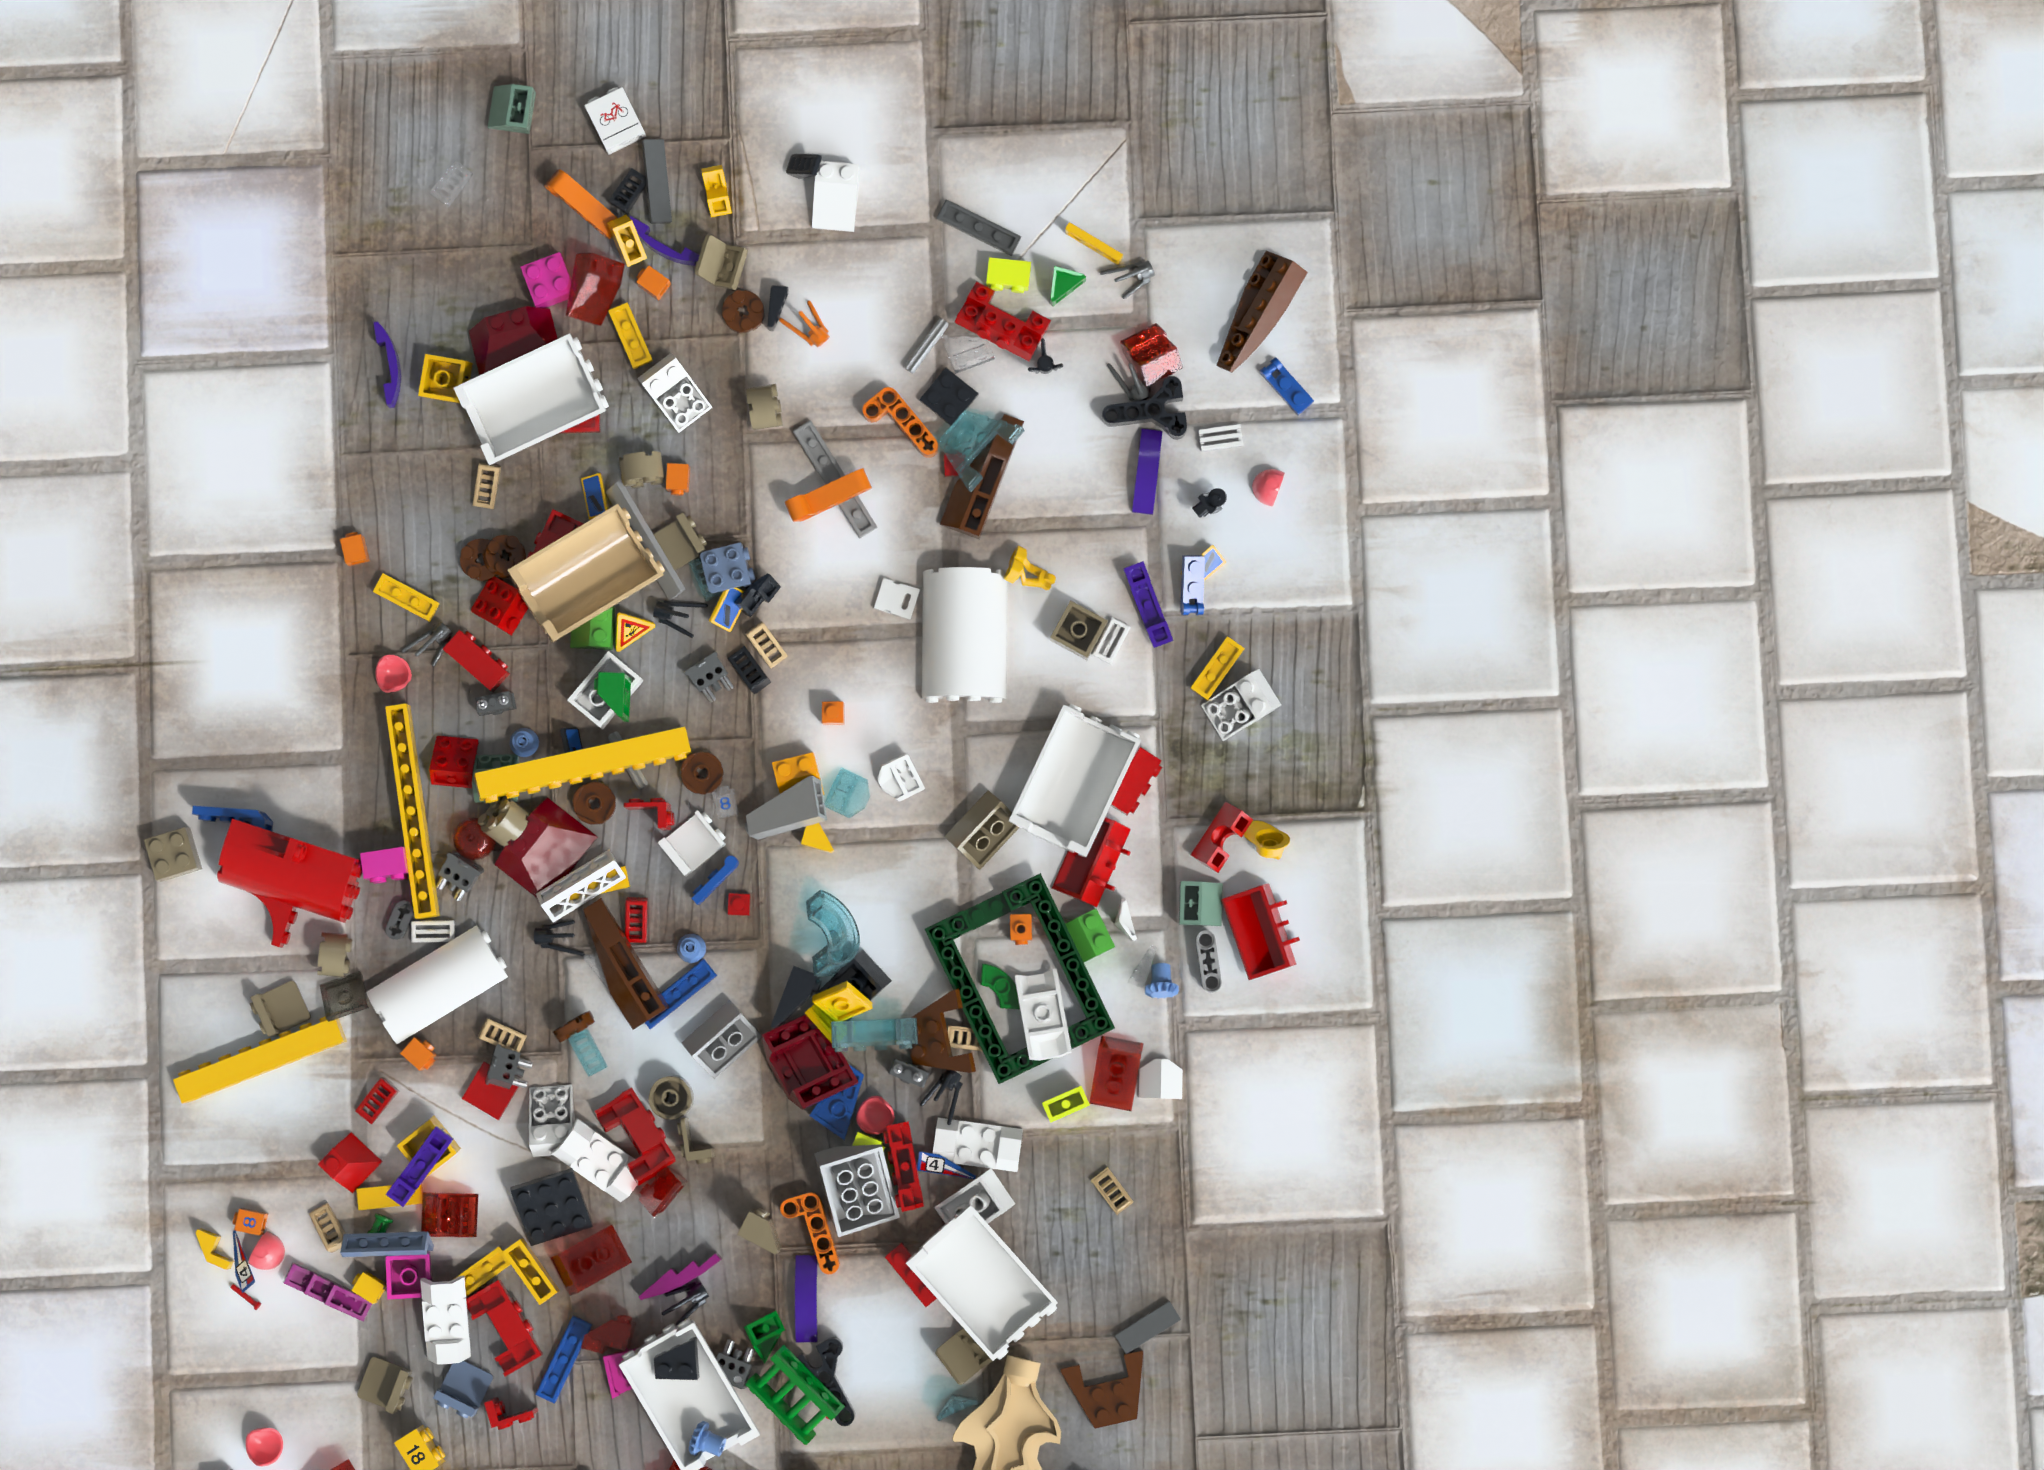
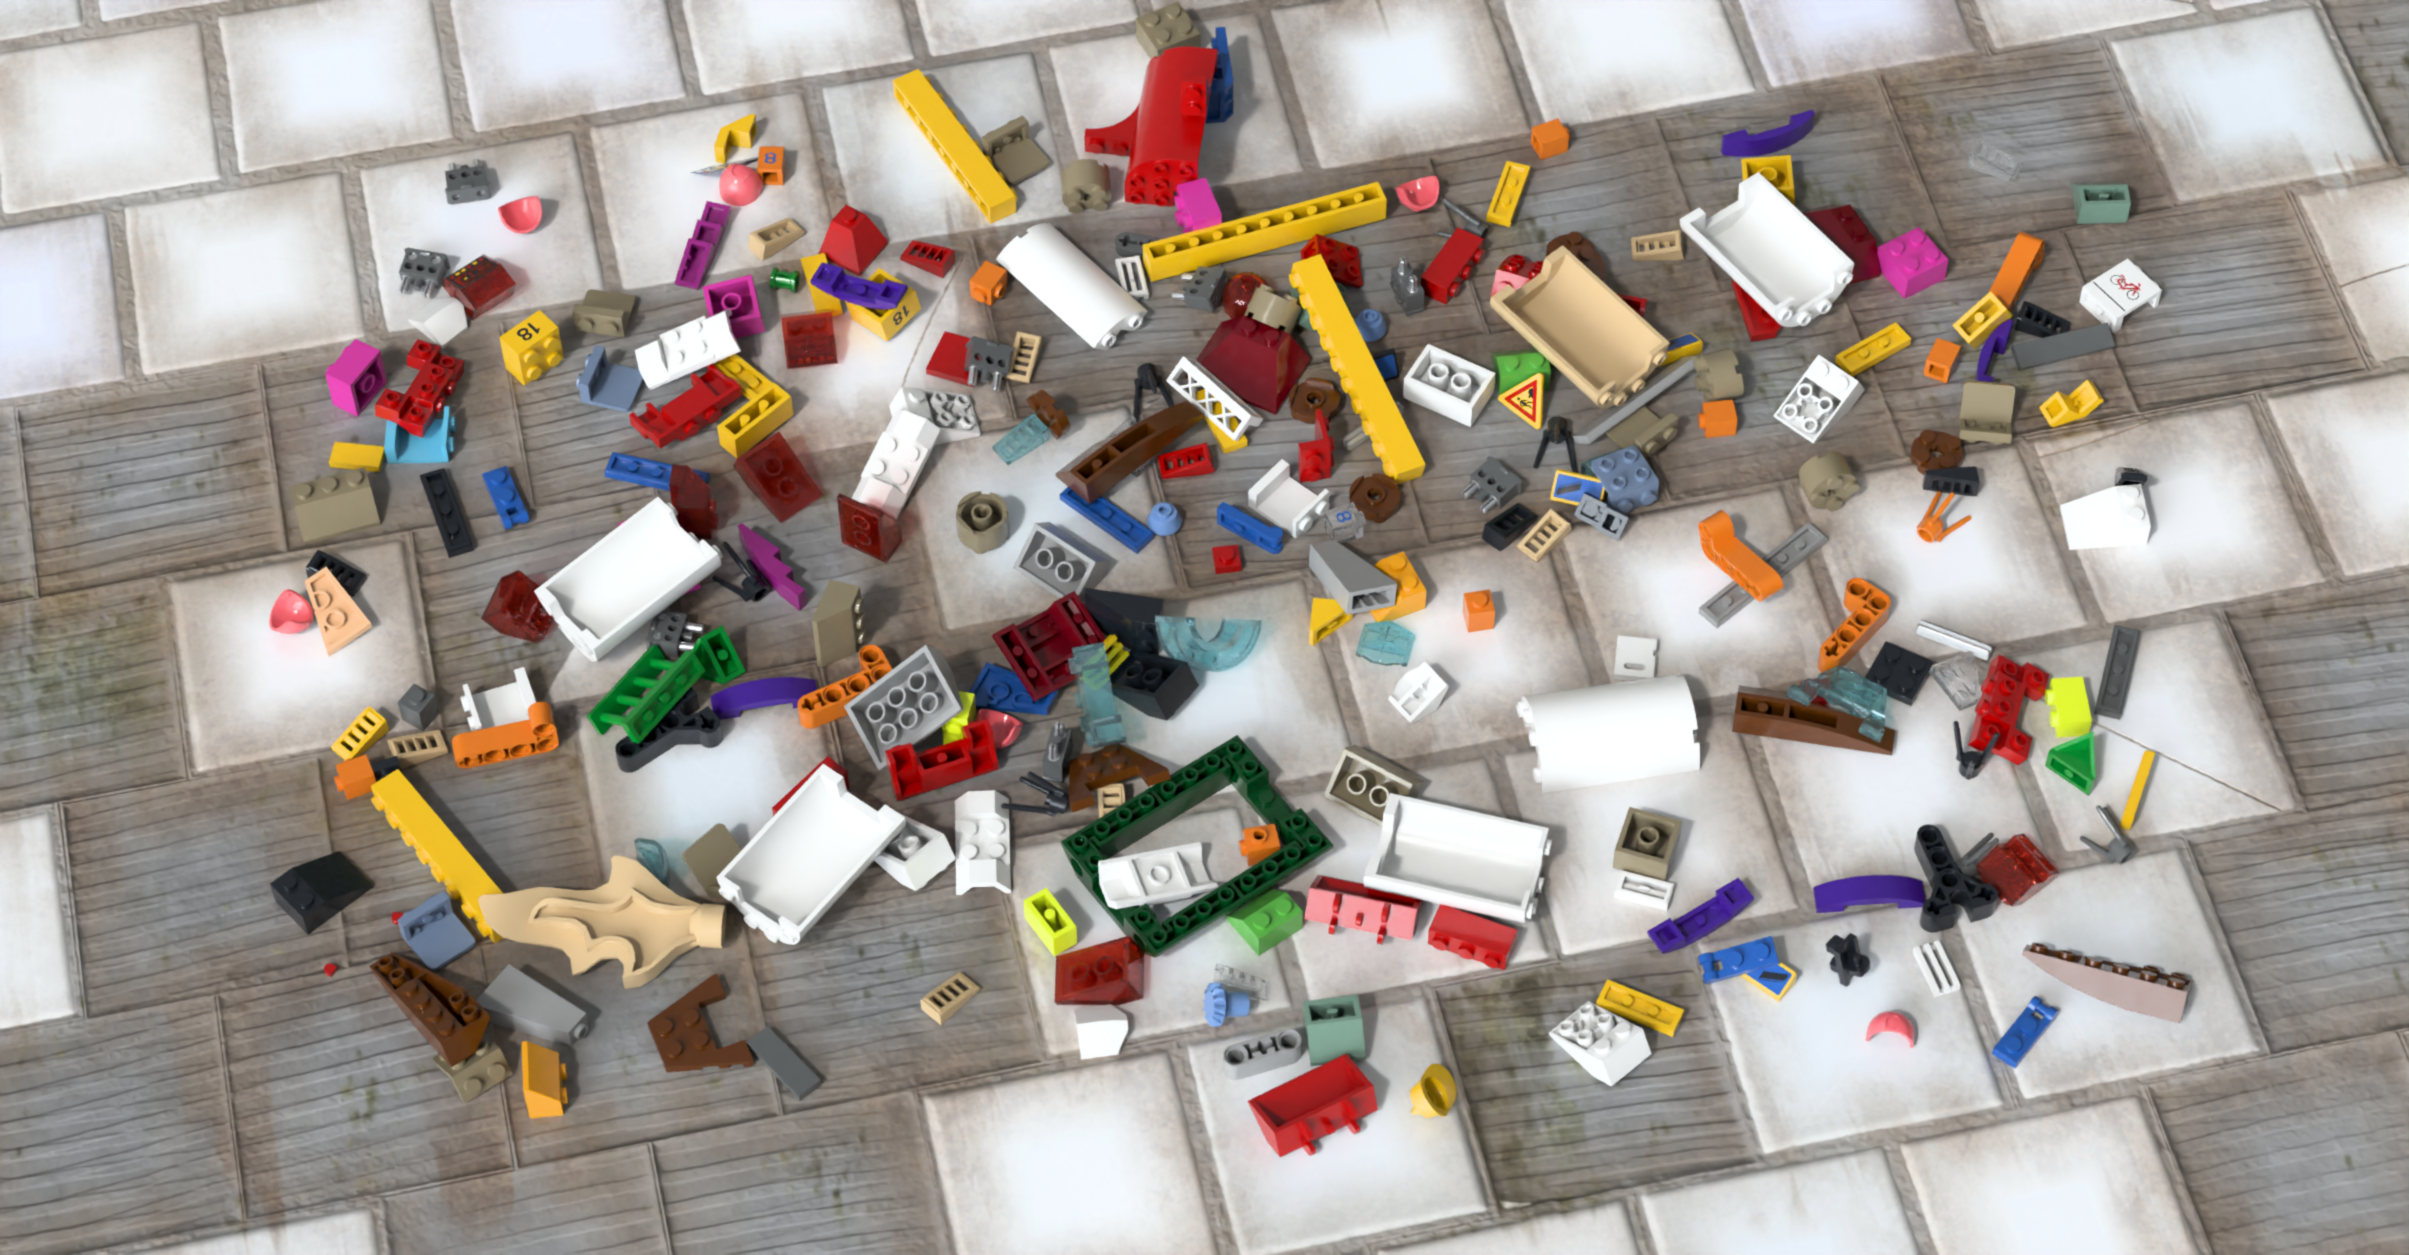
camera: 80 degrees right, 30 degrees down
red piece [230,1284,262,1310] -> none
clear smoke tile [320,971,369,1022] -> none
sand blue fence [340,1232,434,1257] -> none
yellow brick [351,1271,387,1304] -> none
red bracket [484,1397,538,1430] -> none
black plate [510,1168,593,1246] -> none
clear red slope [566,253,625,326] -> none
green slope [594,672,631,722] -> none
red bracket [595,1087,676,1186] -> none
black wing [654,1337,700,1380] -> none
dark tan bracket [677,1118,716,1164] -> none
medium blue gear [689,1421,726,1457] -> none
yellow tile [812,981,873,1023] -> none
sticker [917,1151,976,1179] -> none
green tile [981,964,1020,1010] -> none
yellow piece [1004,545,1056,590] -> none
white slope [1114,898,1137,941] -> none
red arch [1190,802,1253,873] -> none

